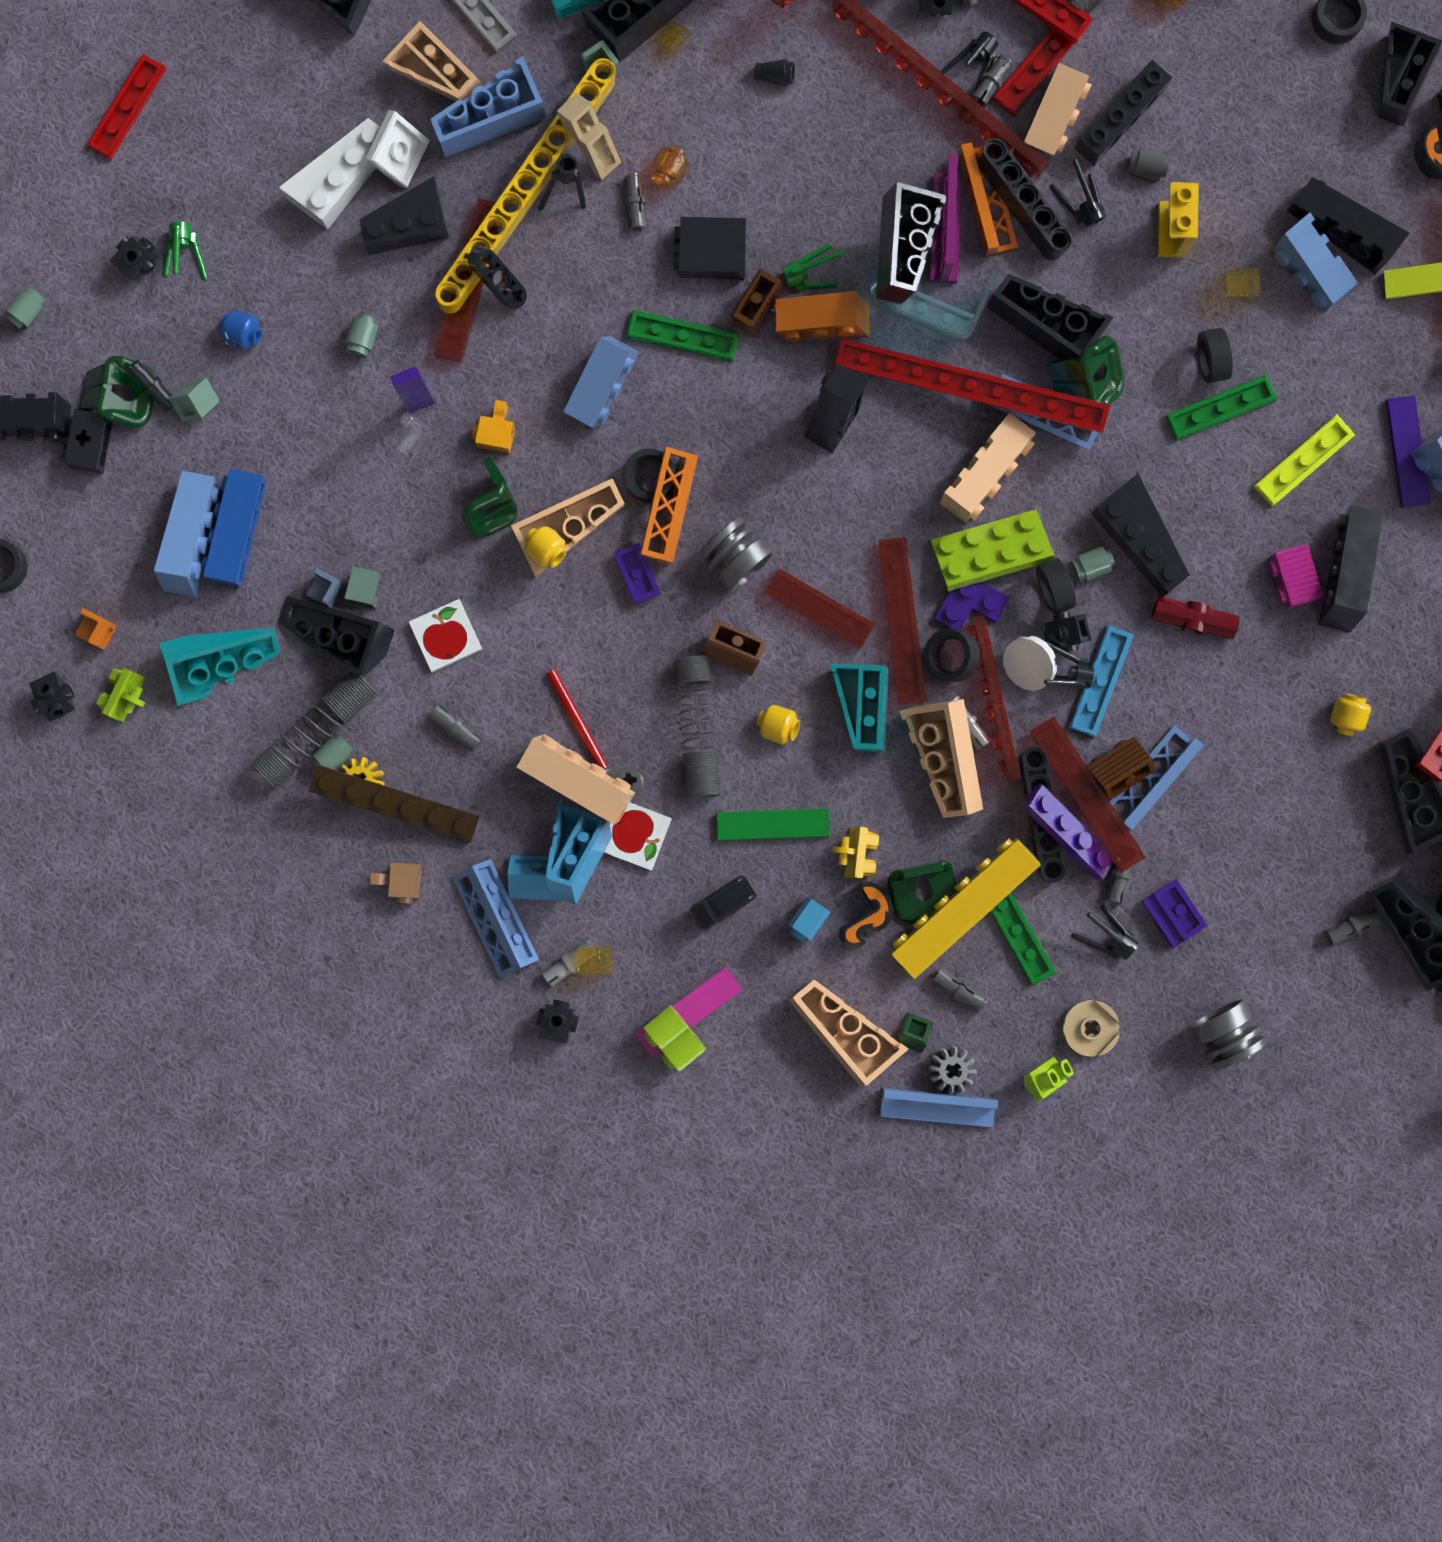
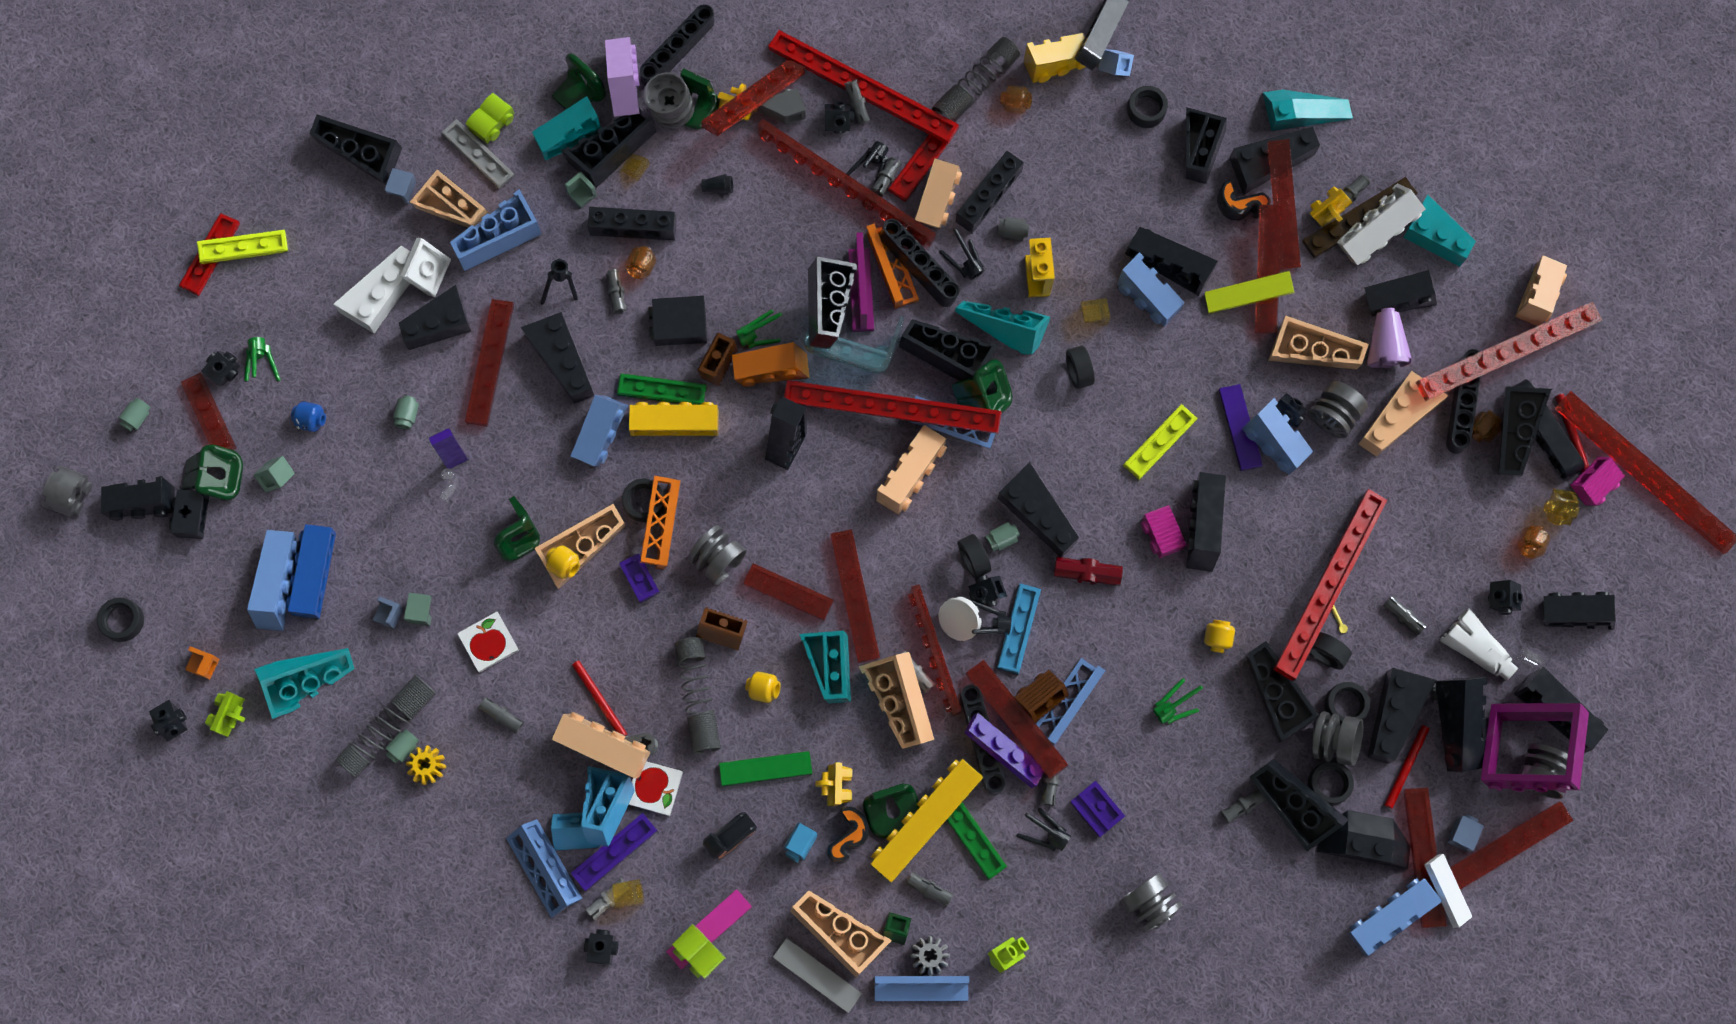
camera: 10 degrees left, 10 degrees down
black pin [125,359,173,412] -> none
black wedge [278,596,395,676] -> none
dark brown plate [308,764,480,843] -> none
medium nougat brick [370,863,422,904] -> none
yellow beam [436,58,615,313] -> none
black beam [468,246,527,309] -> none
light orange brick [472,400,515,454] -> none
tan slope [557,93,621,180] -> none
black tyre [924,628,980,682] -> none
lime plate [931,509,1054,591] -> none
dark purple plate [934,582,1010,630] -> none
tan plate [1062,1000,1120,1057] -> none
green tile [1165,375,1278,441] -> none
none -> clear red plate [181,372,237,450]
none -> neon yellow tile [197,230,288,264]
none -> sand blue panel [385,168,417,204]
none -> black wedge [521,312,594,404]
none -> dark purple plate [571,813,658,891]
none -> black brick [587,207,677,241]
none -> yellow brick [629,402,719,436]
none -> light grey tile [773,938,862,1013]
none -> teal wedge [955,301,1050,355]
none -> green plant [1153,678,1203,724]

